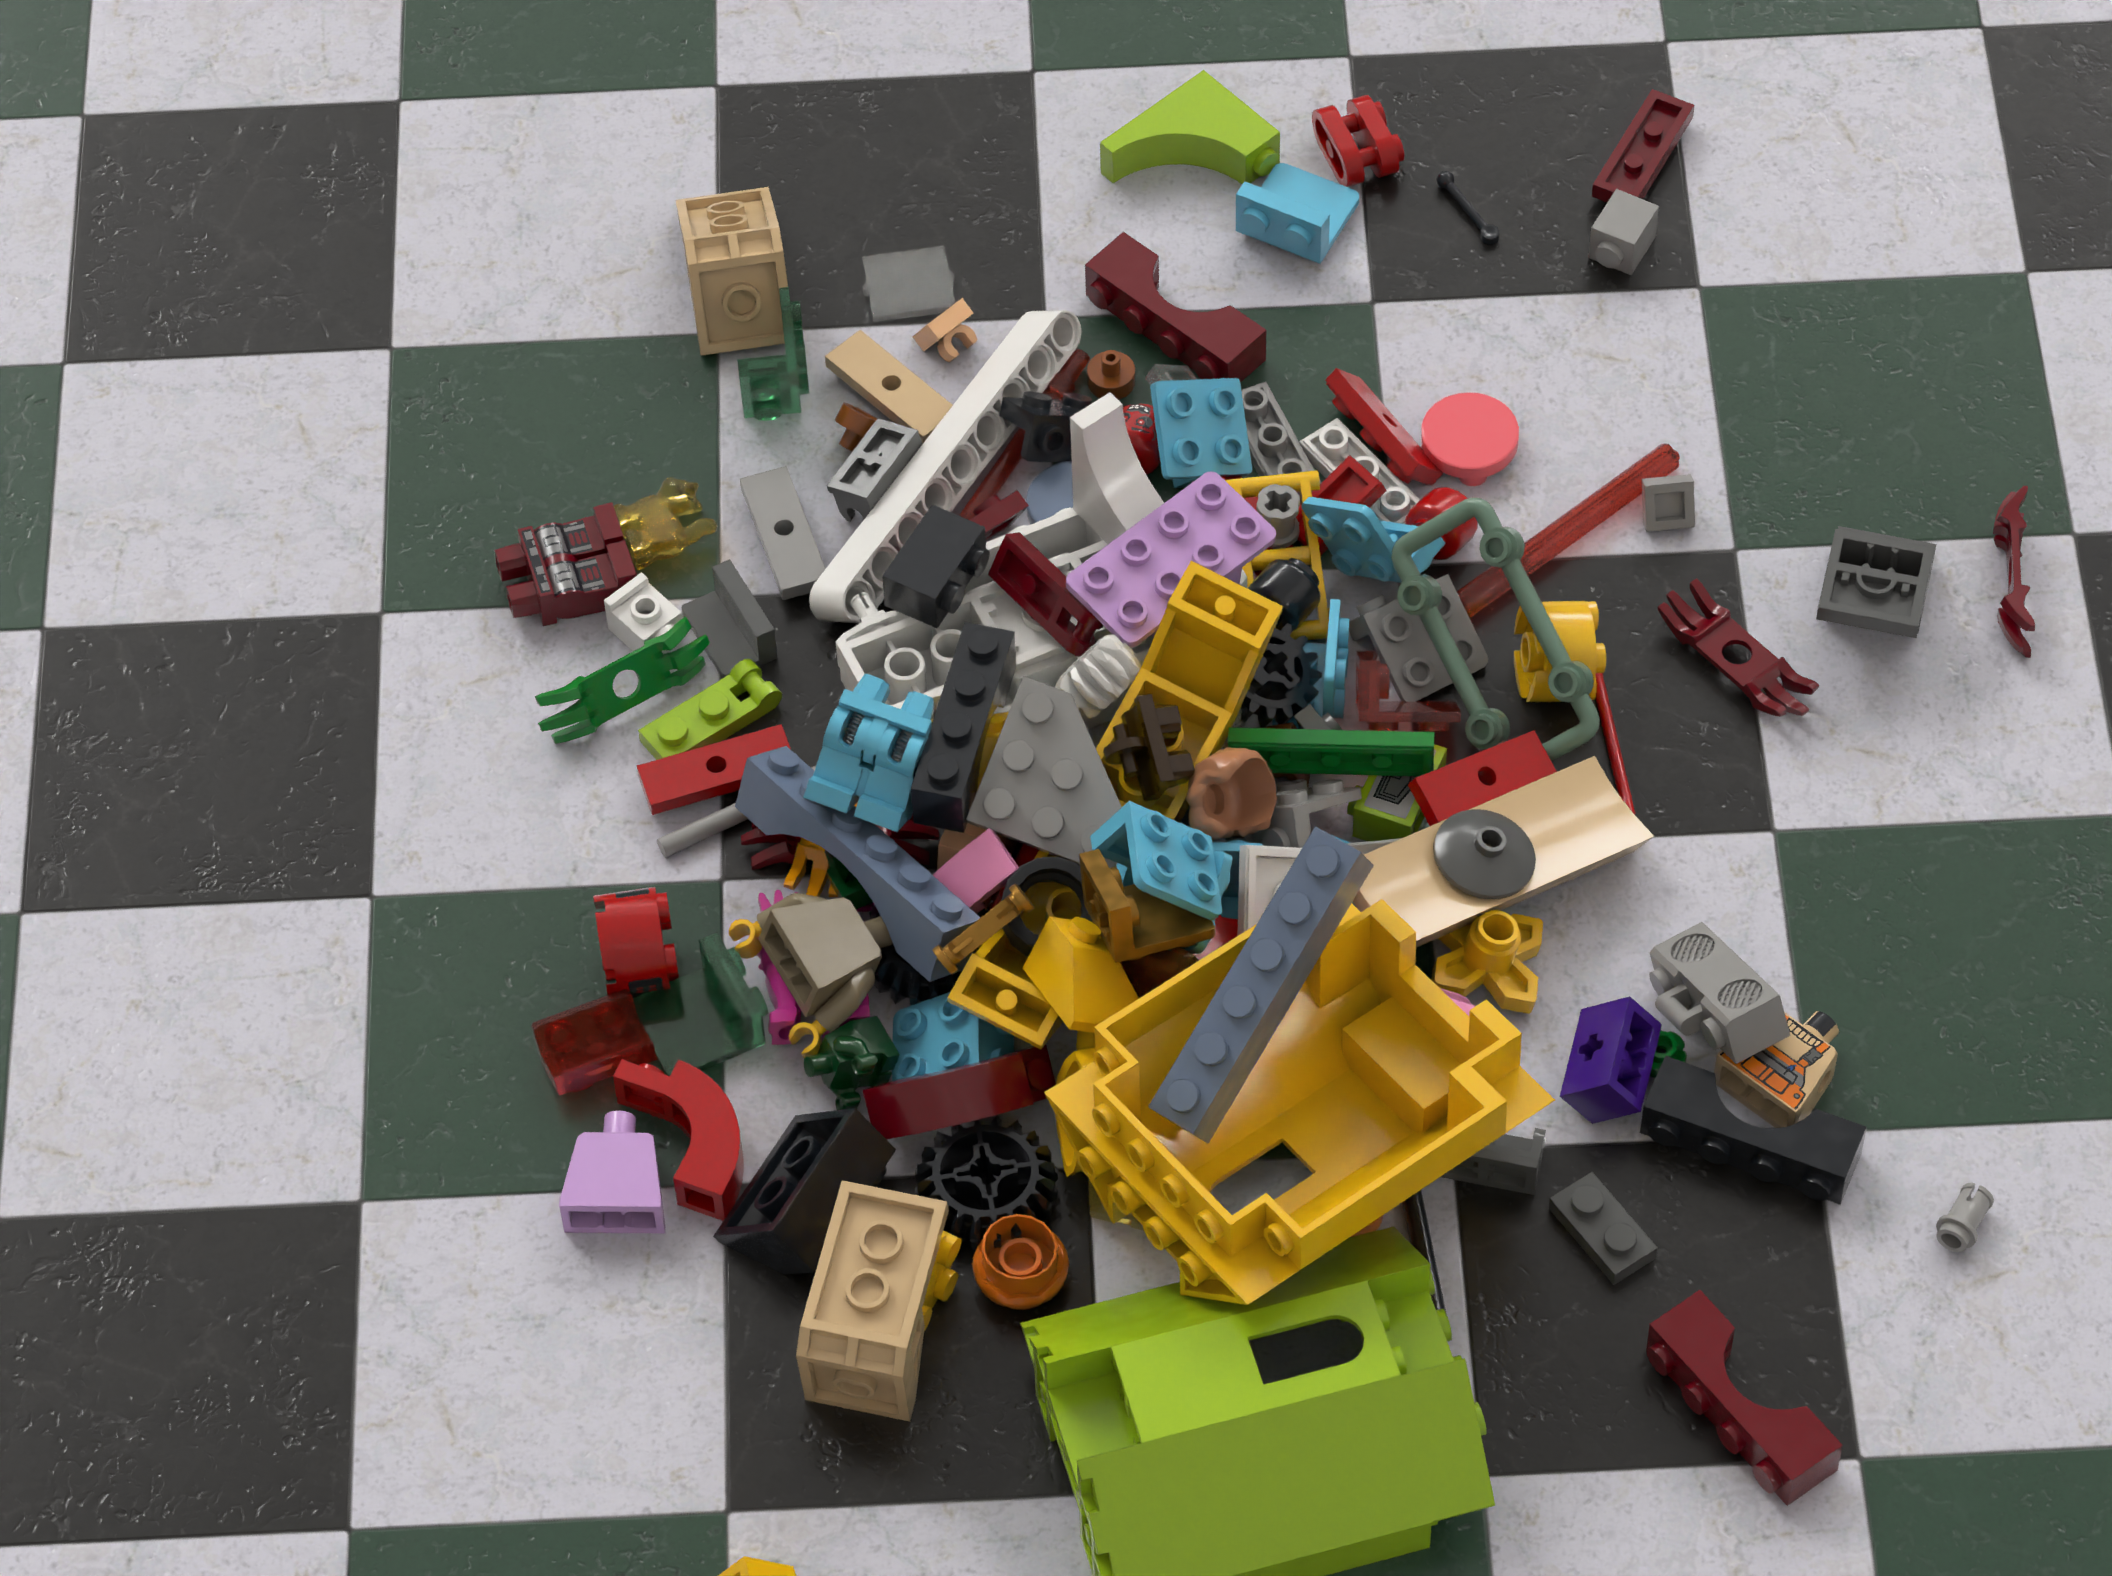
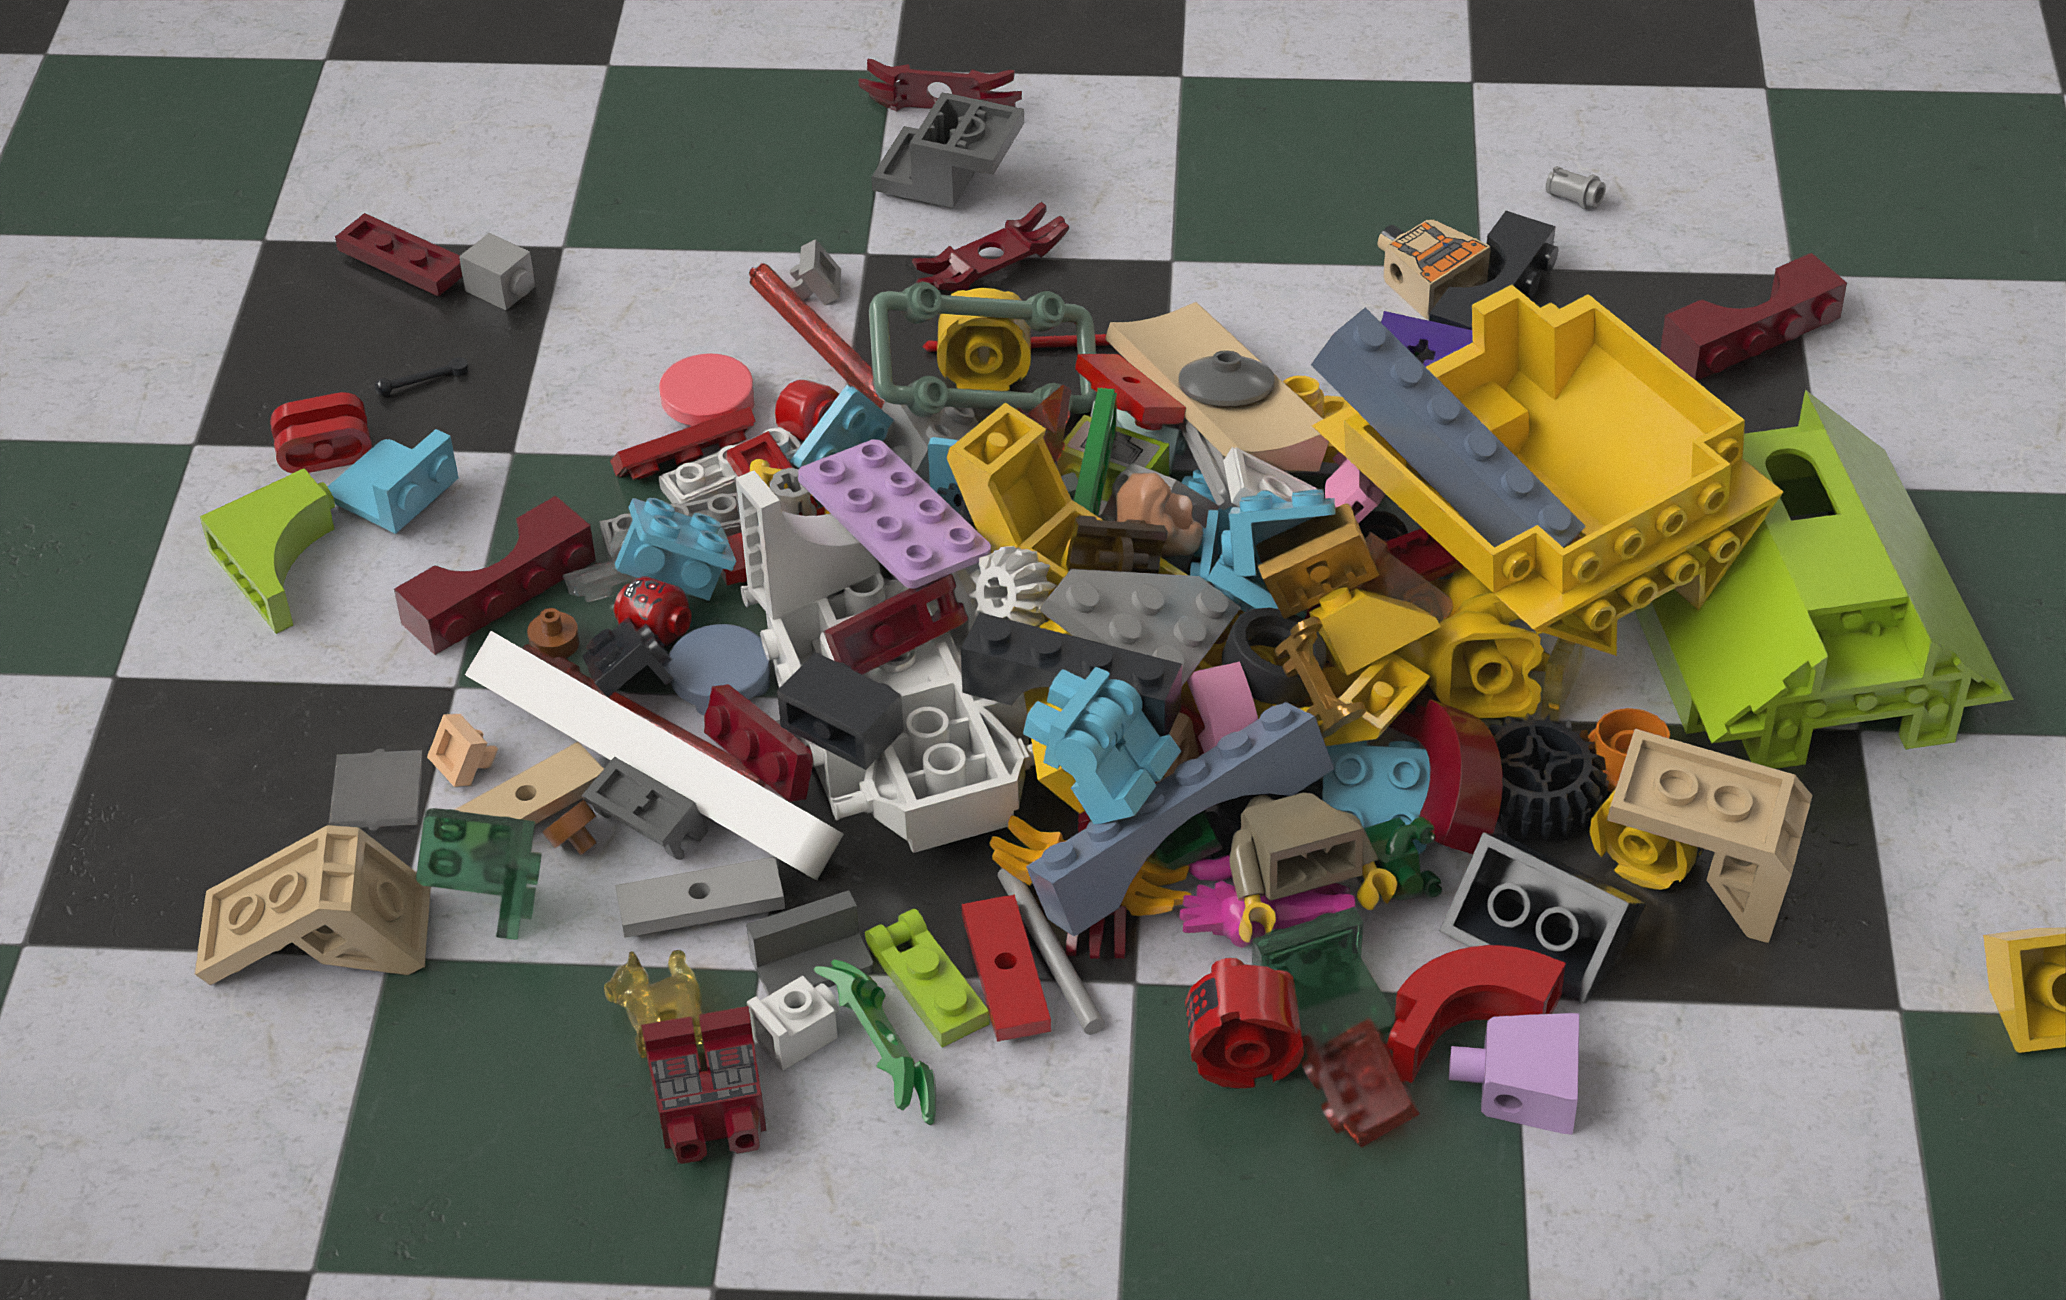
camera: 85 degrees left, 10 degrees down
light grey piece [1649,922,1790,1064] -> none

